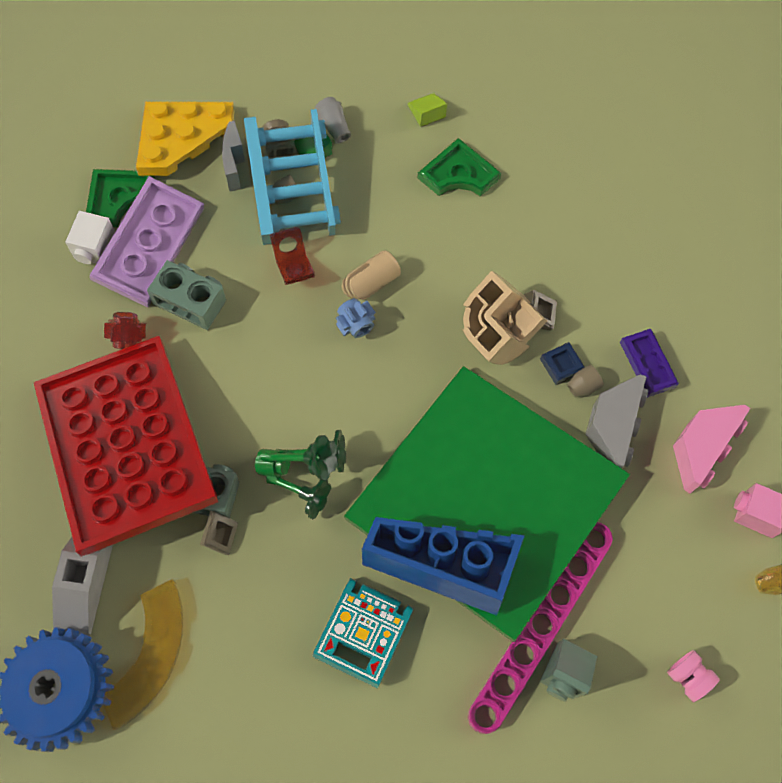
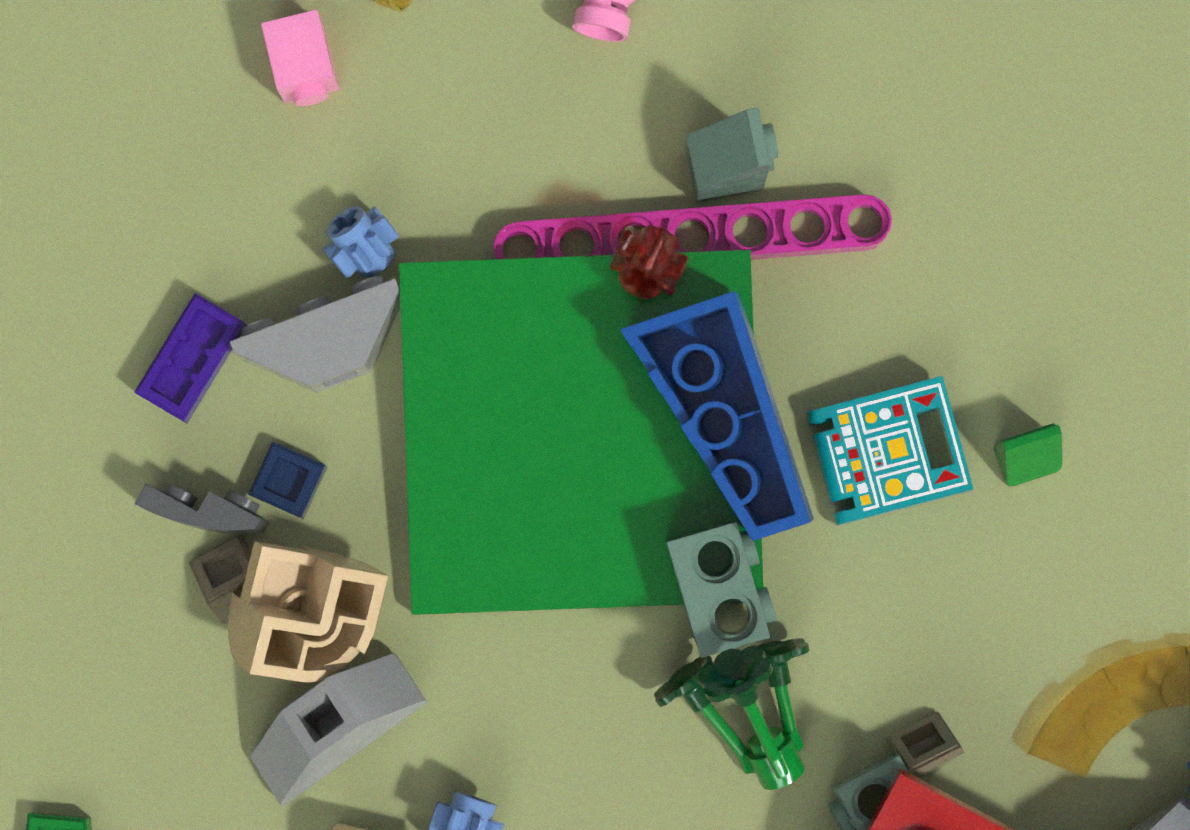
camera: 120 degrees left, 15 degrees up
dark tan hose [567,365,604,397] -> none
bright pink slope [673,405,751,494] -> none
none -> dark grey slope [134,481,269,534]
none -> light grey slope [250,653,428,806]
none -> medium blue gear [323,206,399,278]
none -> clear red gear [610,225,689,299]
none -> sand green brick [666,521,777,658]
none -> green slope [994,423,1062,487]

